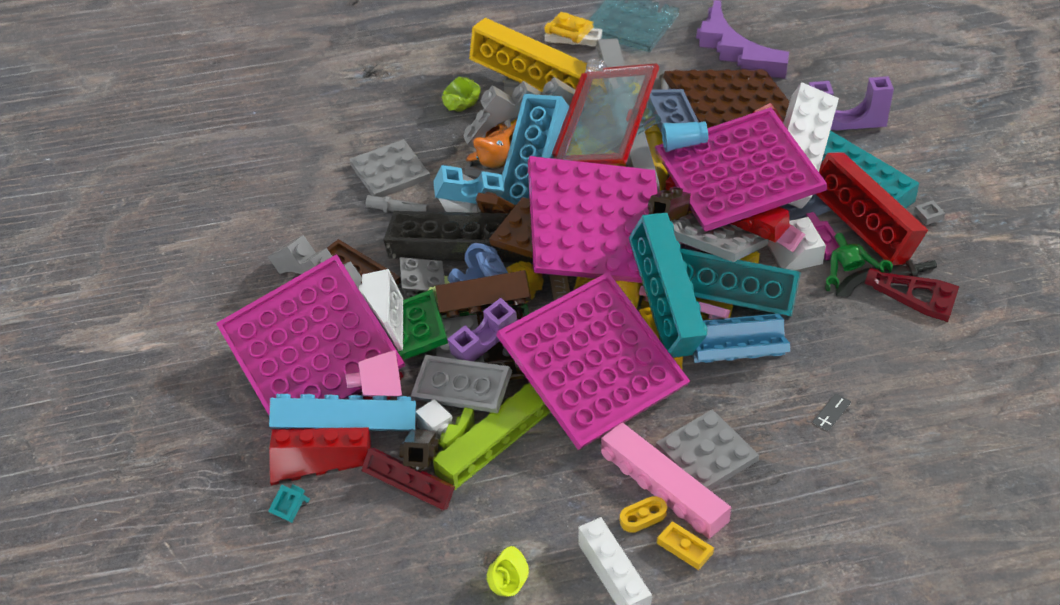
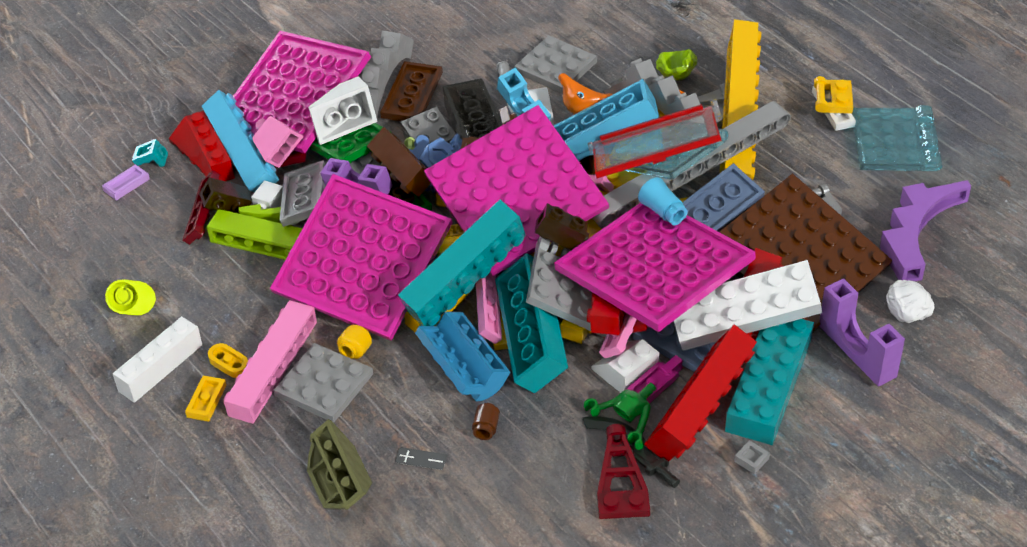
camera: 65 degrees right, 0 degrees up
none -> lavender tile [102,164,150,201]
none -> olive wedge [307,419,372,510]
none -> yellow head [337,325,372,359]
none -> reddish brown brick [472,403,500,440]
none -> white hair [886,280,934,323]

